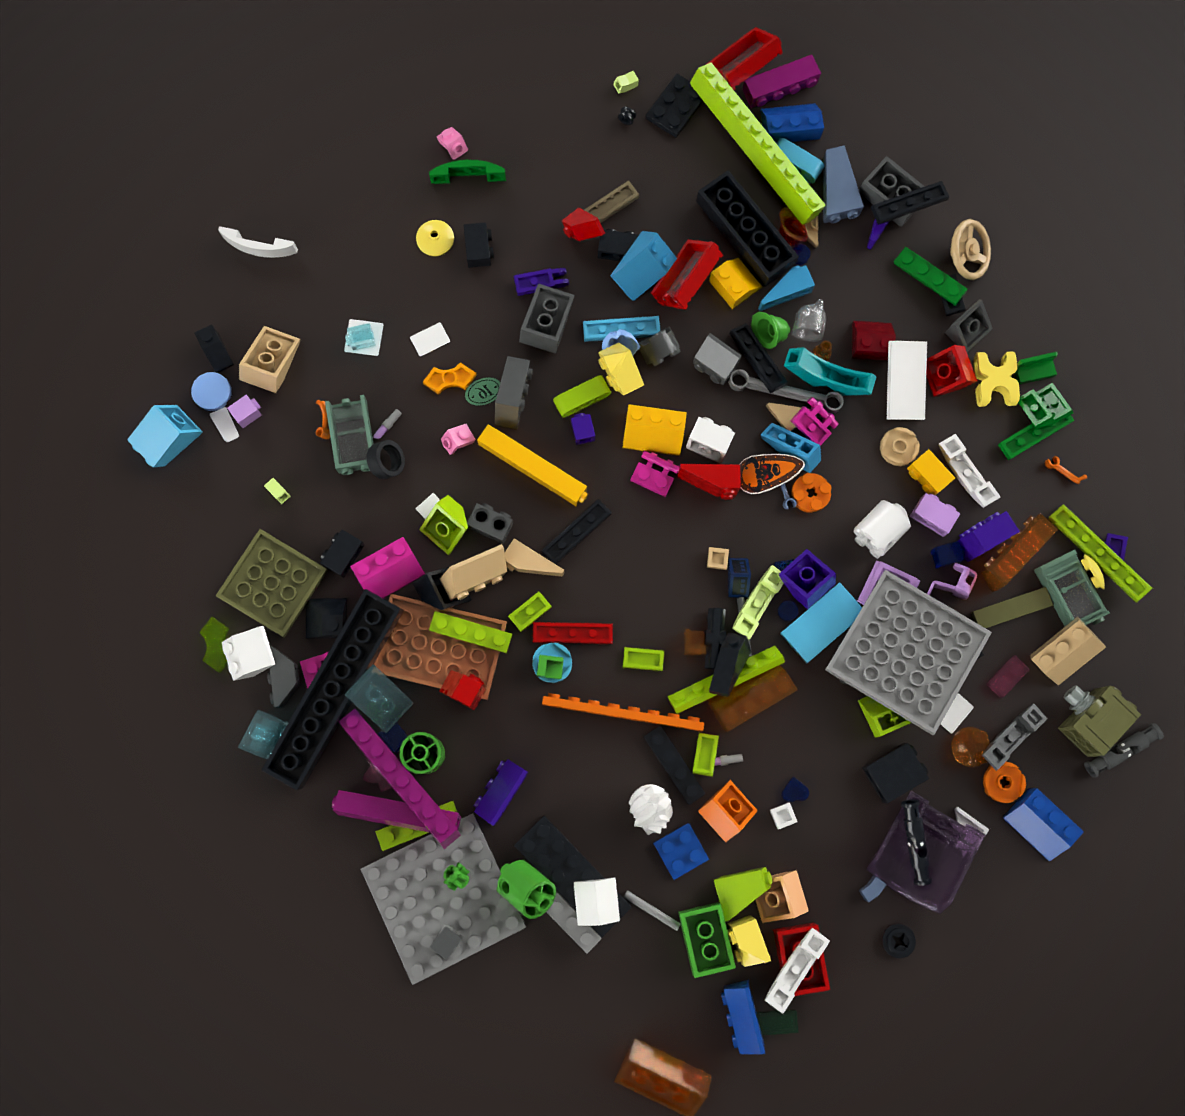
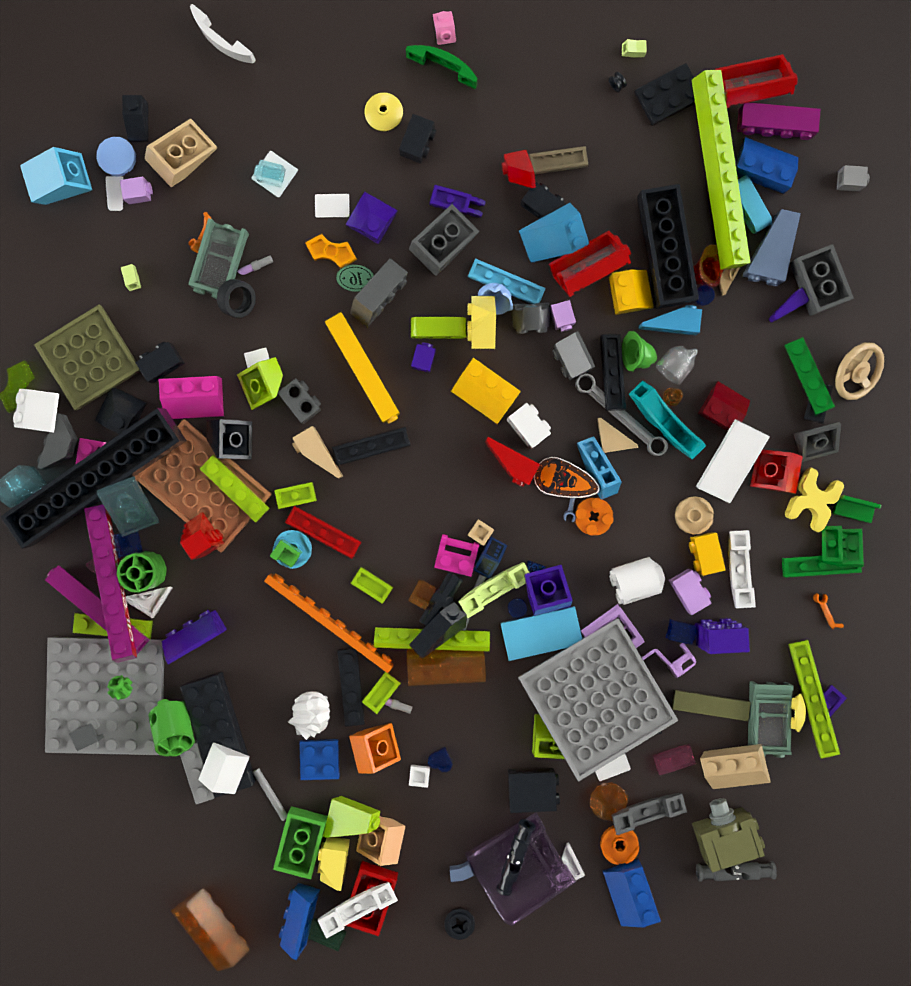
camera: 35 degrees right, 10 degrees up
tan slope [440,544,507,600] -> none
bright pink bracket [441,424,476,455] -> none
dark pink plate [630,450,679,497] -> none
dark pink plate [790,396,839,446] -> none
black tile [871,181,949,225] -> none
clear orange slope [981,513,1058,592] -> none
none -> white tile [126,586,173,618]
none -> dark purple slope [346,191,398,244]
none -> dark pink plate [434,534,480,577]
none -> lavender brick [550,300,576,332]
none -> light grey brick [837,165,870,191]

